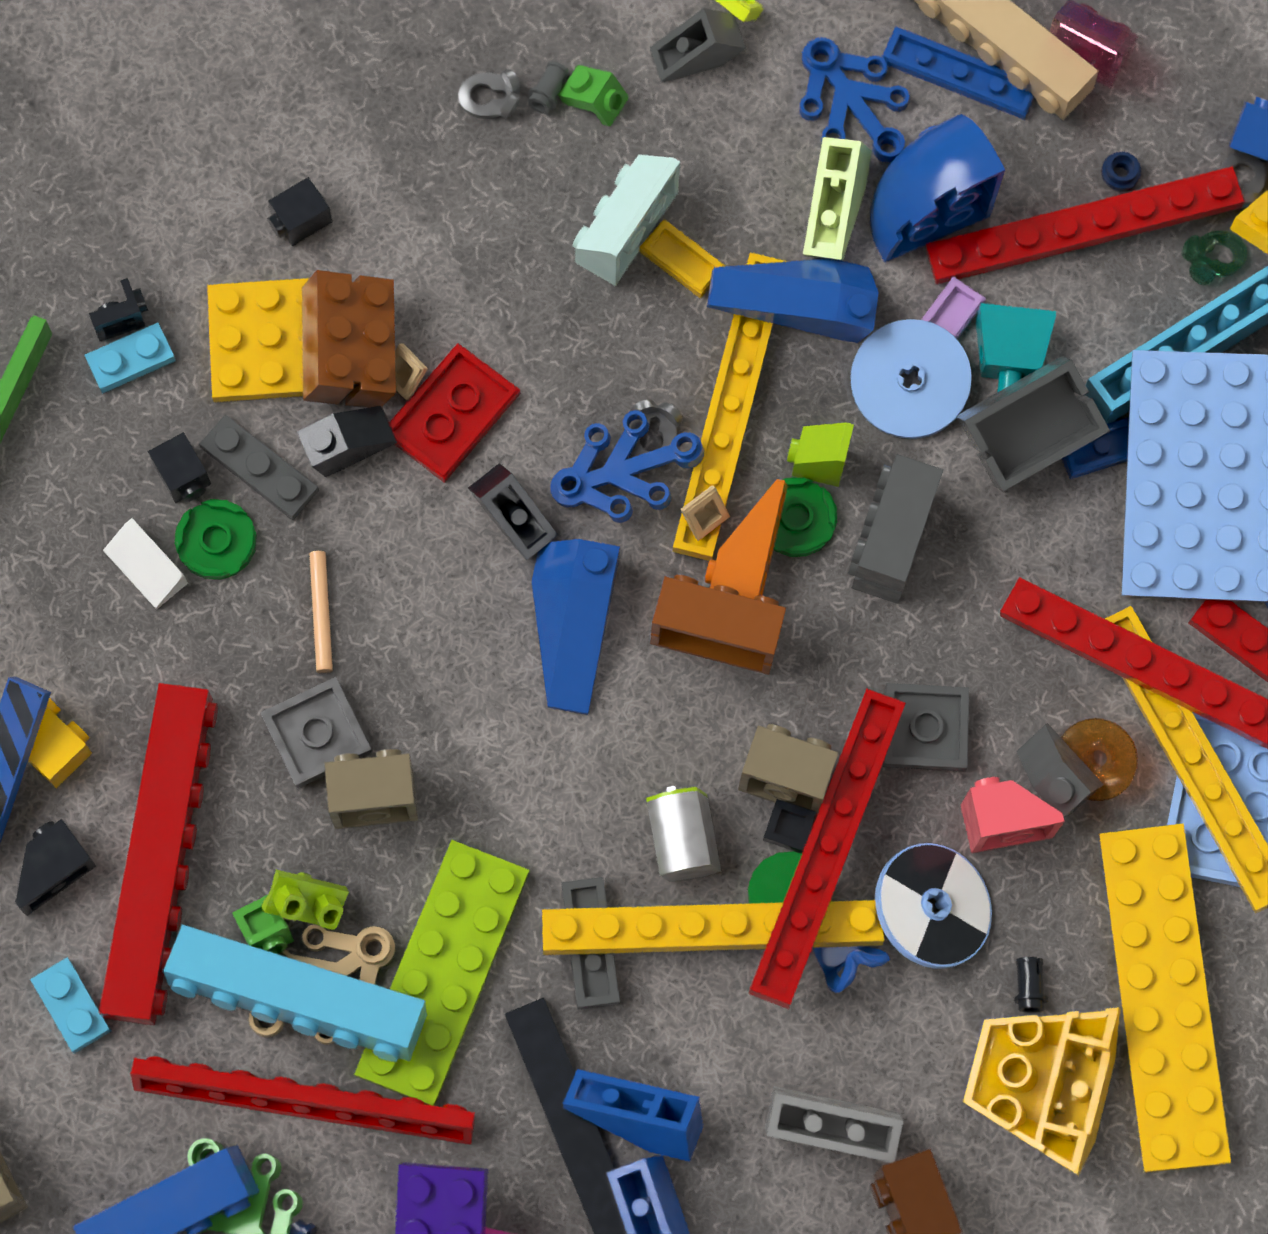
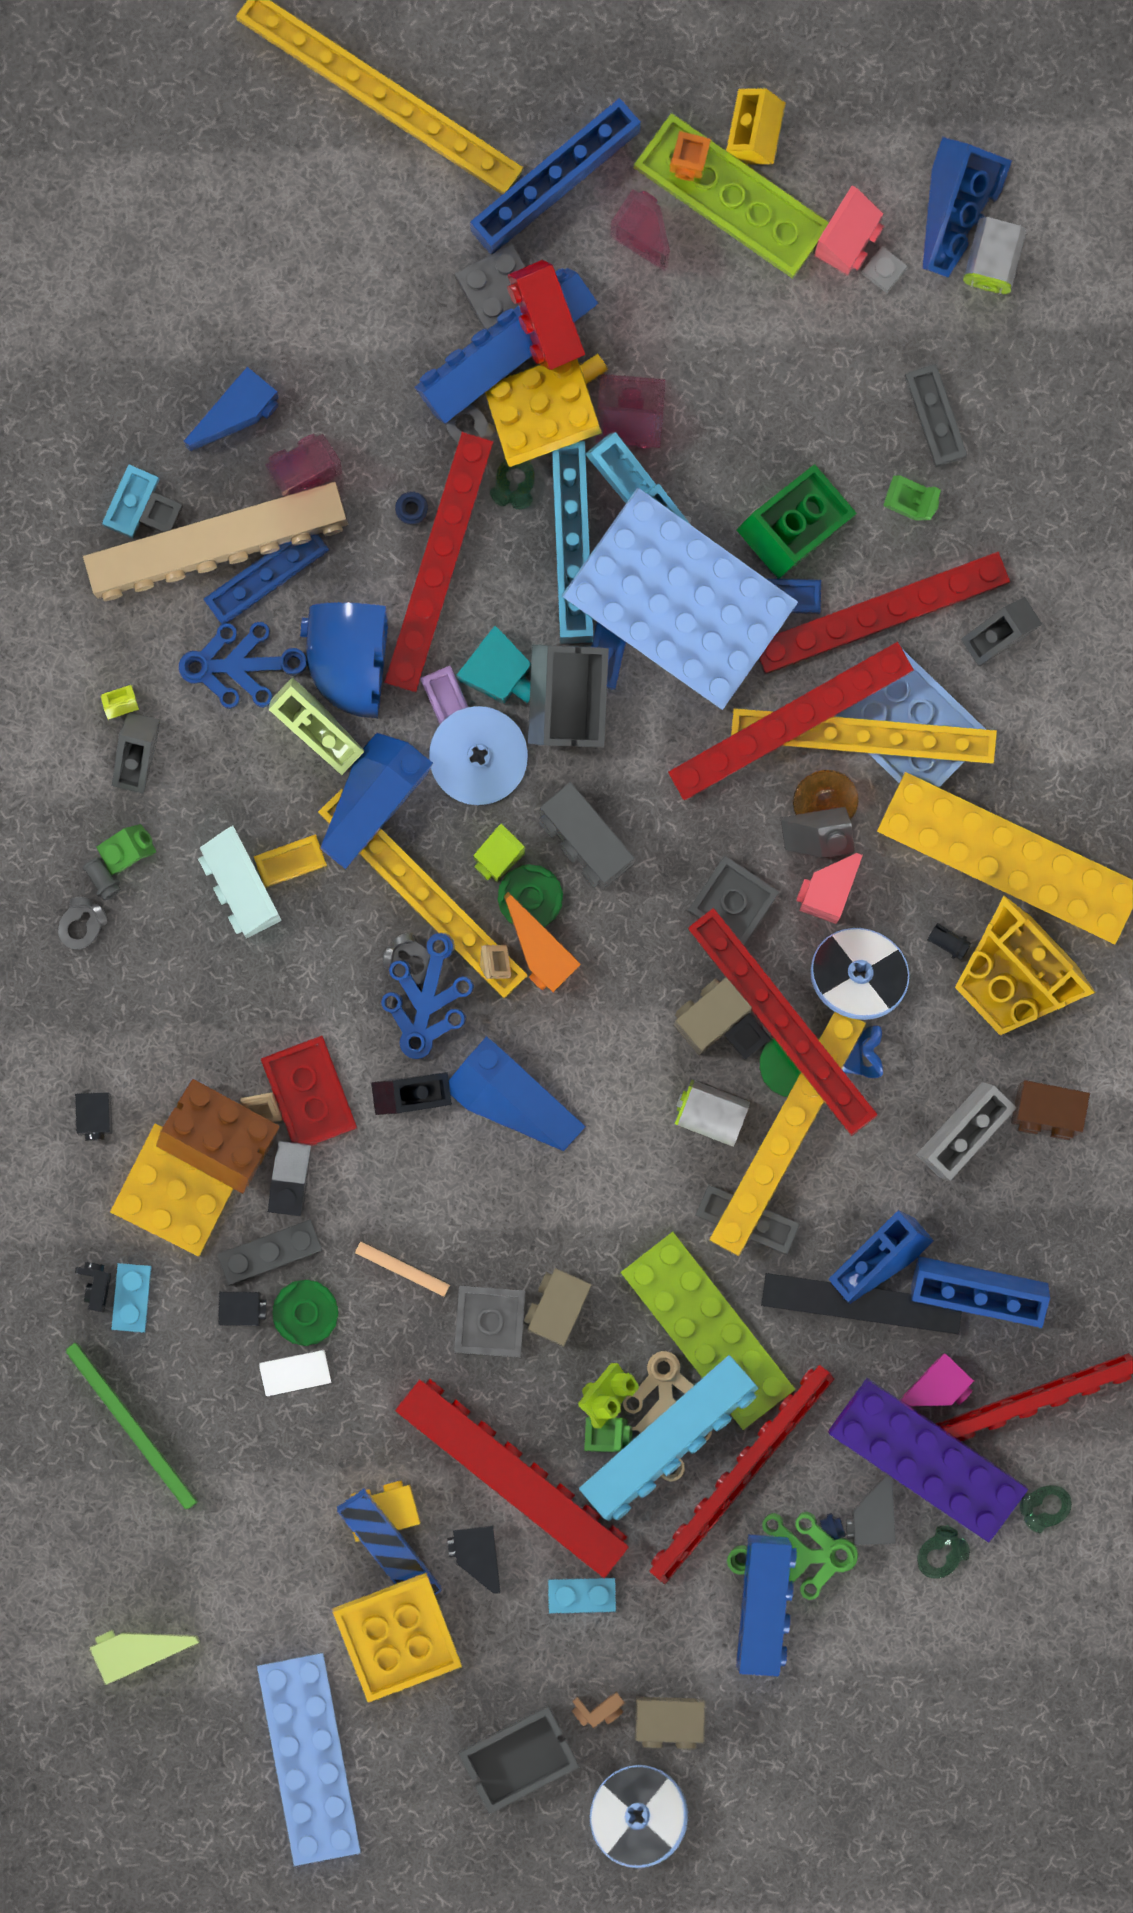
camera: 60 degrees left, 10 degrees up
dark orange piece [650,575,786,675] -> none

